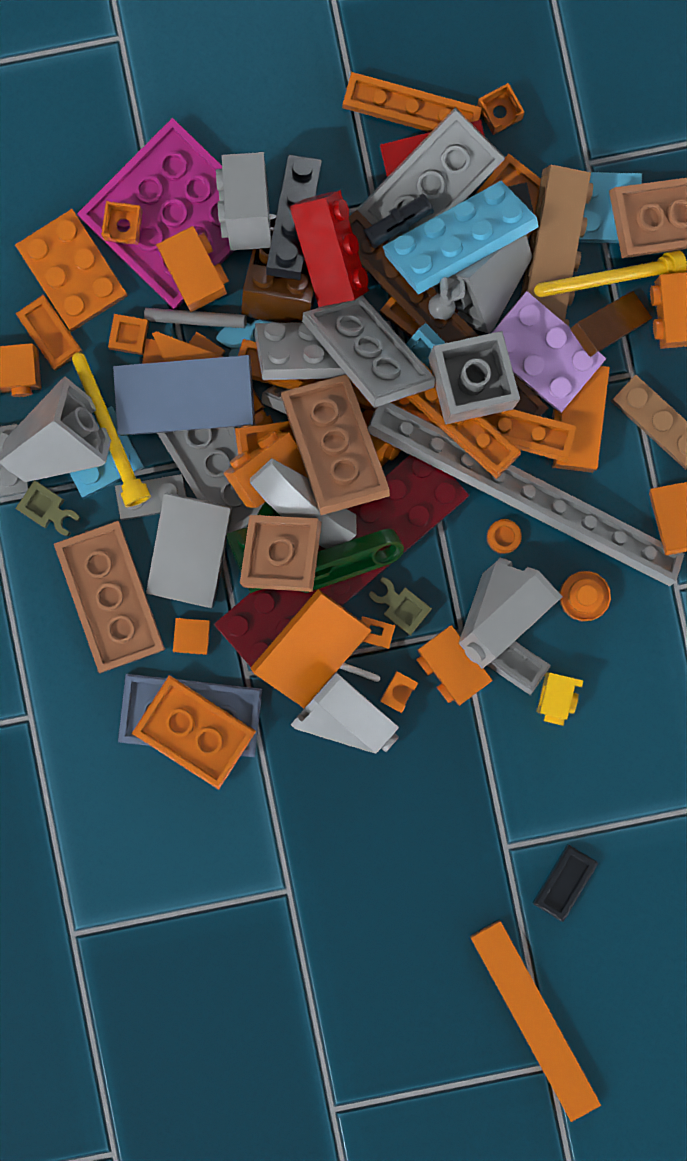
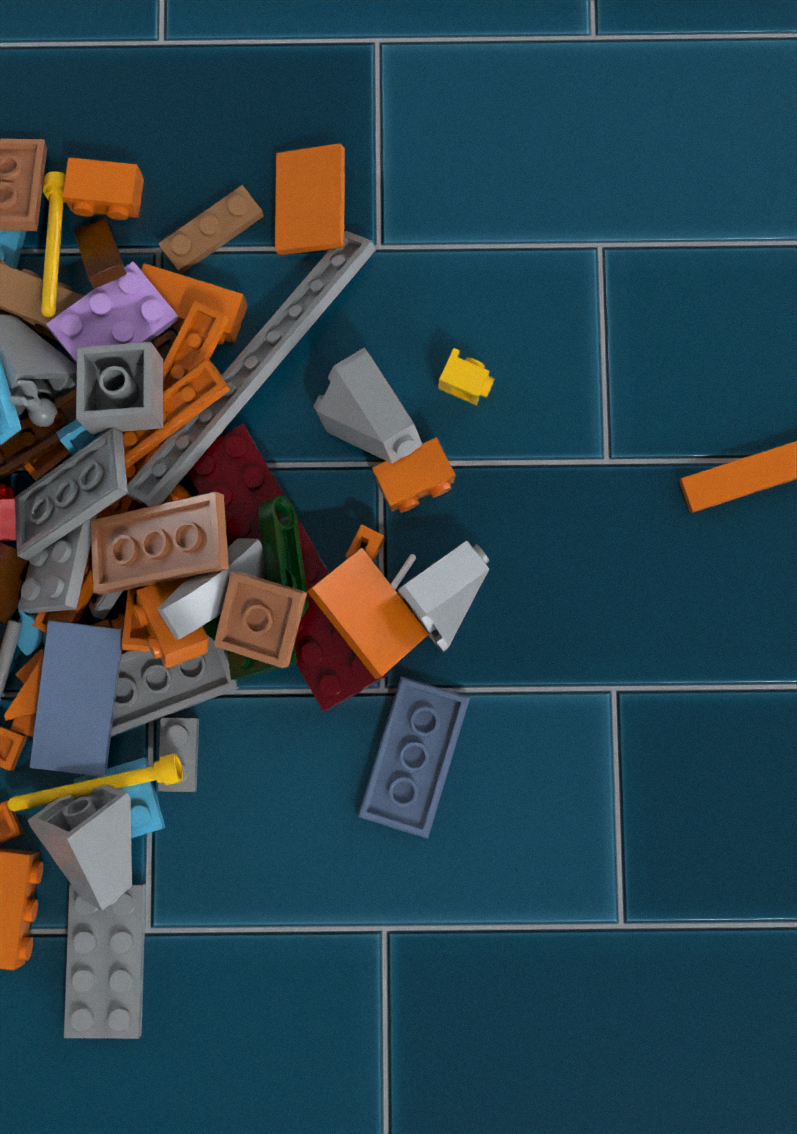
camera: 80 degrees left, 5 degrees down
olive plate [15,480,81,536] -> none
nougat plate [54,521,165,673] -> none
orange tile [132,675,256,790] -> none
light grey tile [146,492,233,608] -> none
orange tile [173,618,211,655] -> none
olive plate [369,577,432,636] -> none
orange piece [380,671,418,713] -> none
orange tile [487,519,522,554] -> none
light grey plate [487,641,551,695] -> none
black tile [532,844,598,922] -> none
orange plate [559,571,611,622] -> none

